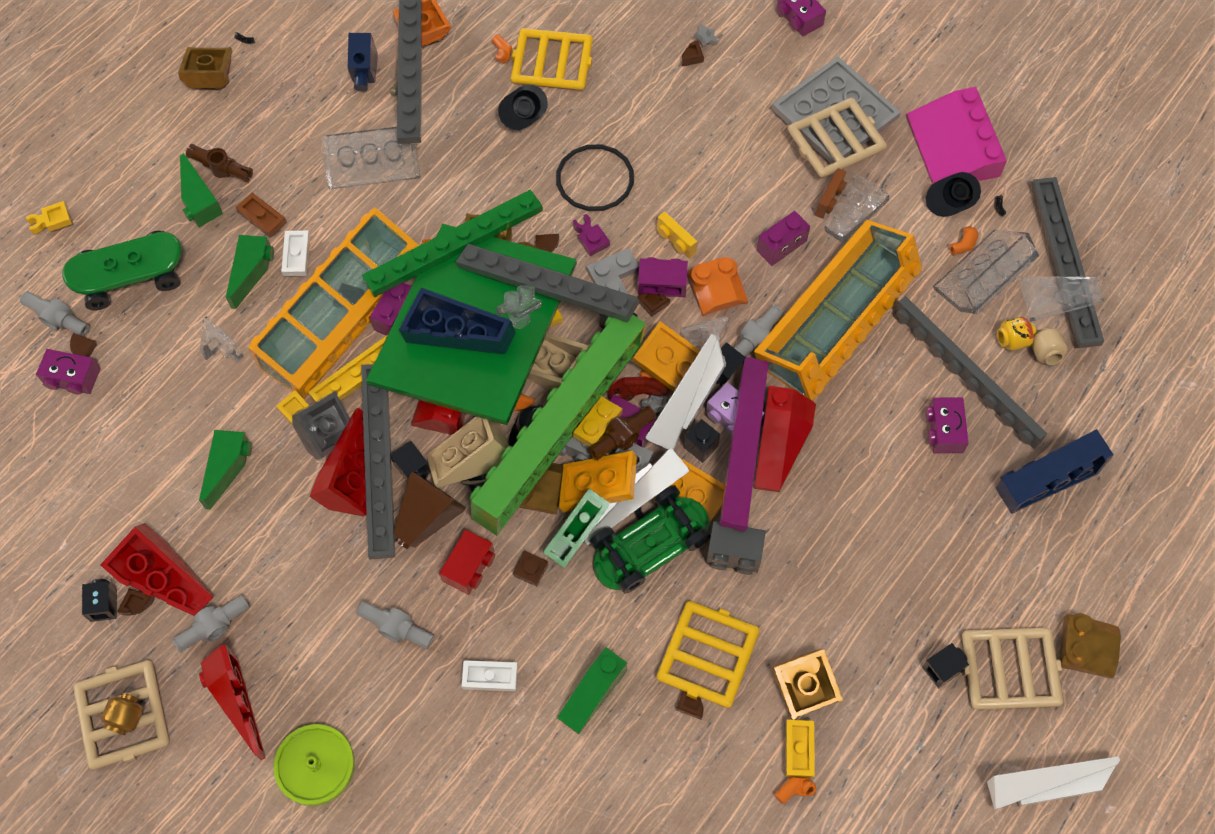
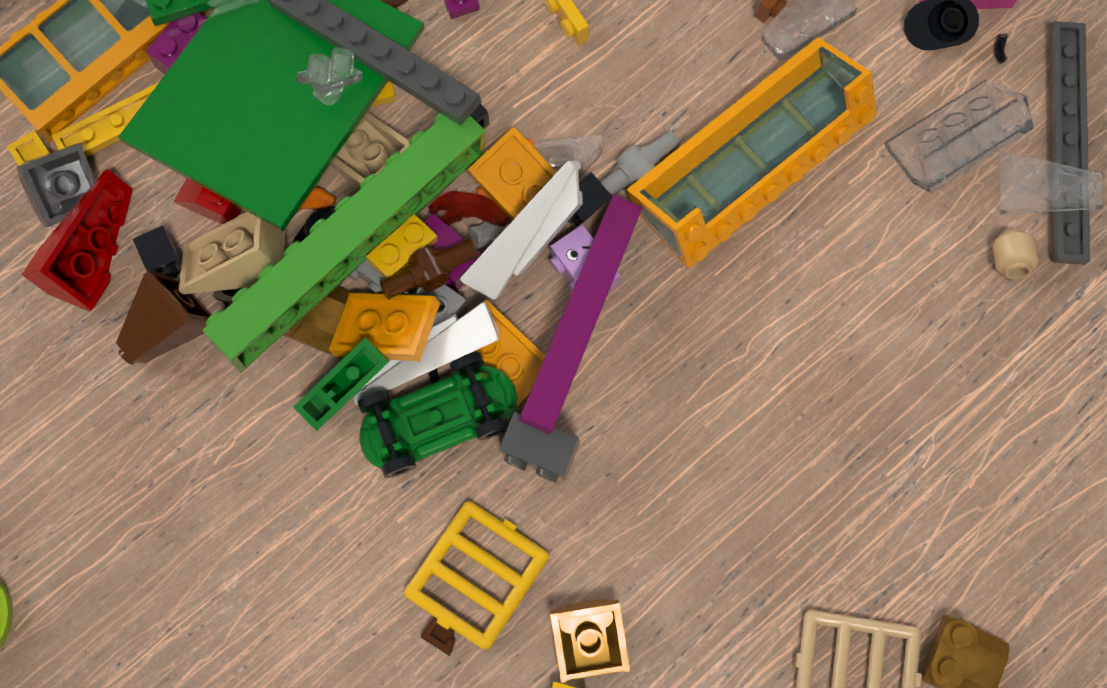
camera: 10 degrees right, 10 degrees up
light grey pin [356,601,434,650] -> none
dark grey plate [361,364,396,560] -> none
wedge [399,287,516,354] -> none
red brick [439,529,496,595] -> none
white plate [461,660,518,692] -> none
reddish brown plate [513,551,549,587] -> none
green slope [557,647,627,735] -> none
light grey plate [586,248,639,294] -> none
reddish brown tile [637,293,670,317] -> none
magenta brick [638,257,688,298] -> none
black brick [684,419,721,463] -> none
orange slope [687,257,748,316] -> none
red wedge [754,386,816,492] -> none
magenta brick [756,210,810,266] -> none
dark grey plate [895,296,1047,449] -> none
black brick [922,643,969,689] -> none
magenta brick [925,397,969,454] -> none
orange arm [949,226,979,256] -> none
dark blue wedge [996,429,1114,514] -> none
yellow head [997,317,1036,351] -> none

